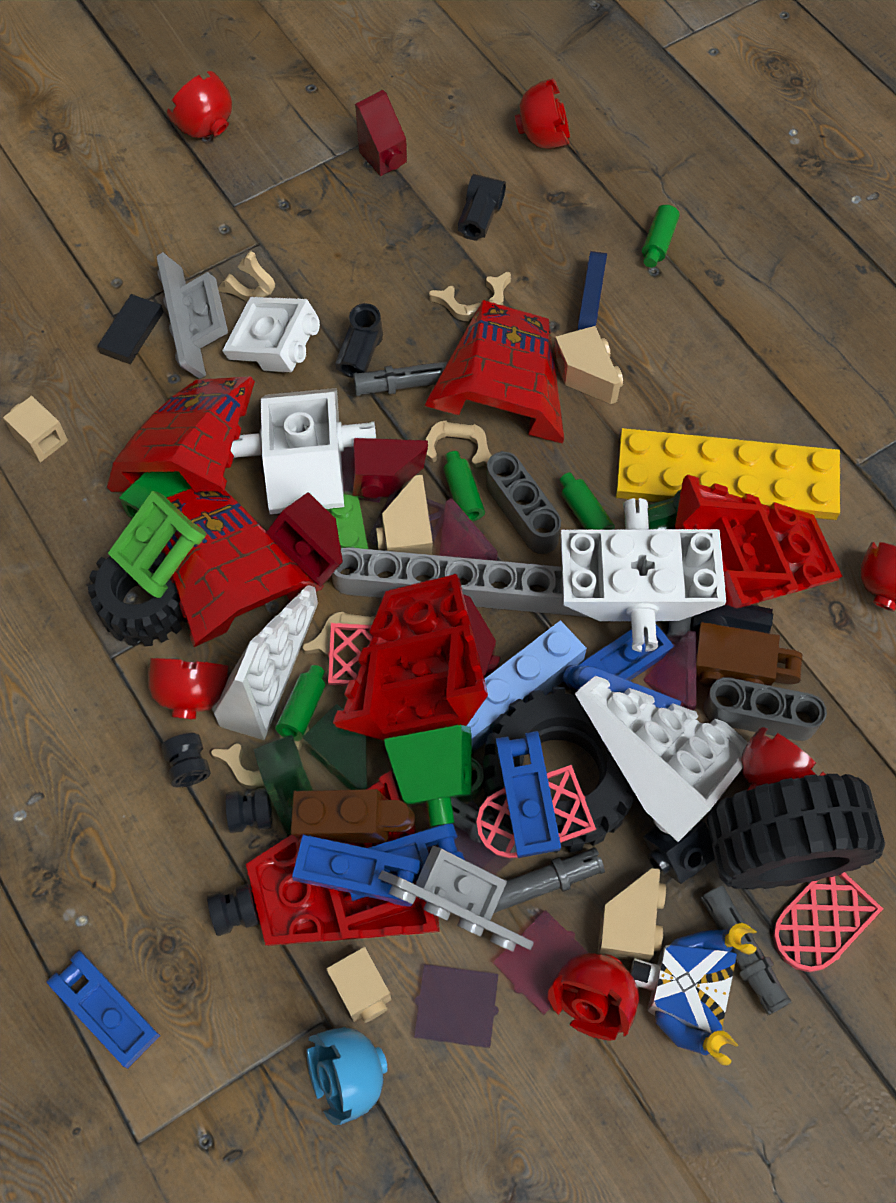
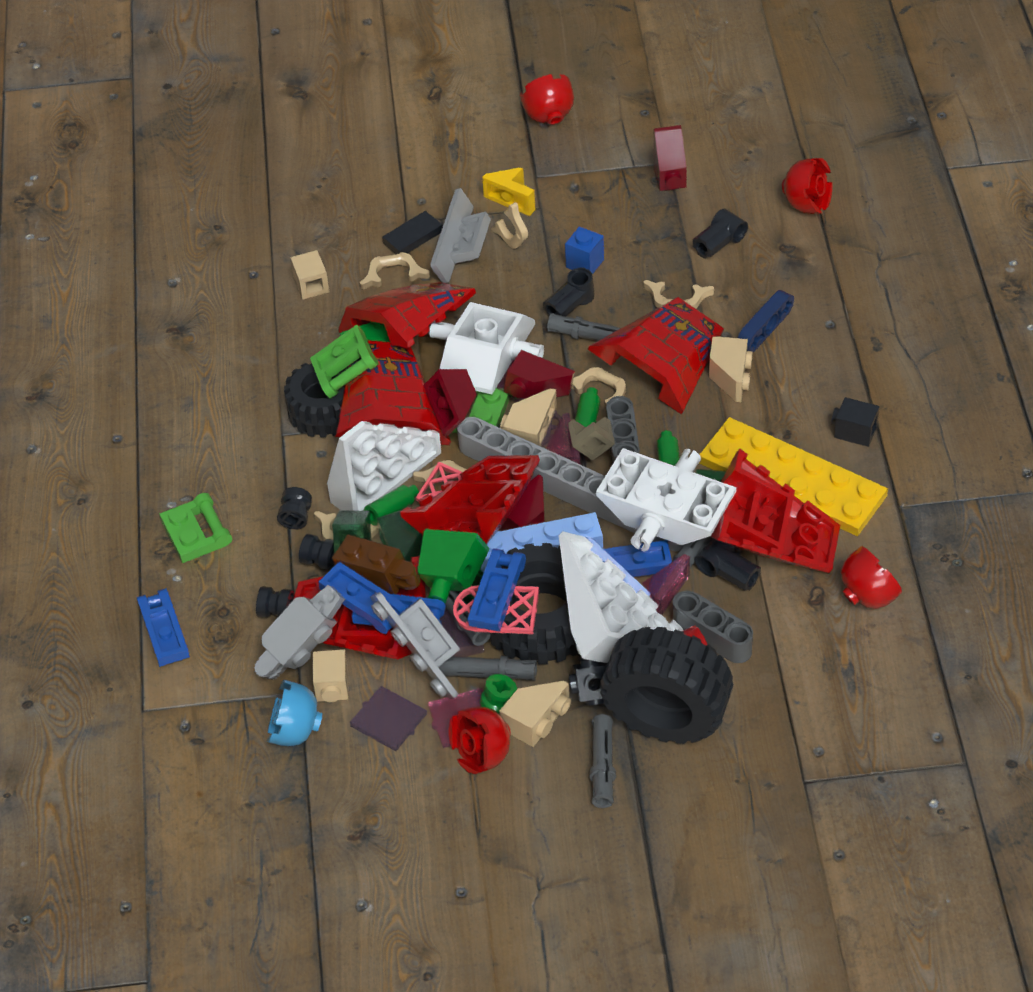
camera: 30 degrees right, 15 degrees down
red cylinder [148,658,229,719] -> none
white plate [222,297,320,372] -> none
torso [630,923,757,1066] -> none
green cylinder [642,205,680,268] -> none
reddish brown brick [690,622,803,687] -> none
coral window [773,872,883,972] -> none
none -> bright green plate [159,493,232,563]
none -> light grey hinge [254,585,345,680]
none -> tan helmet [360,252,430,289]
none -> green wheel [480,674,517,715]
none -> yellow slope [482,168,535,216]
none -> blue brick [565,226,604,275]
none -> dark tan panel [568,417,615,460]
none -> black brick [831,397,879,447]

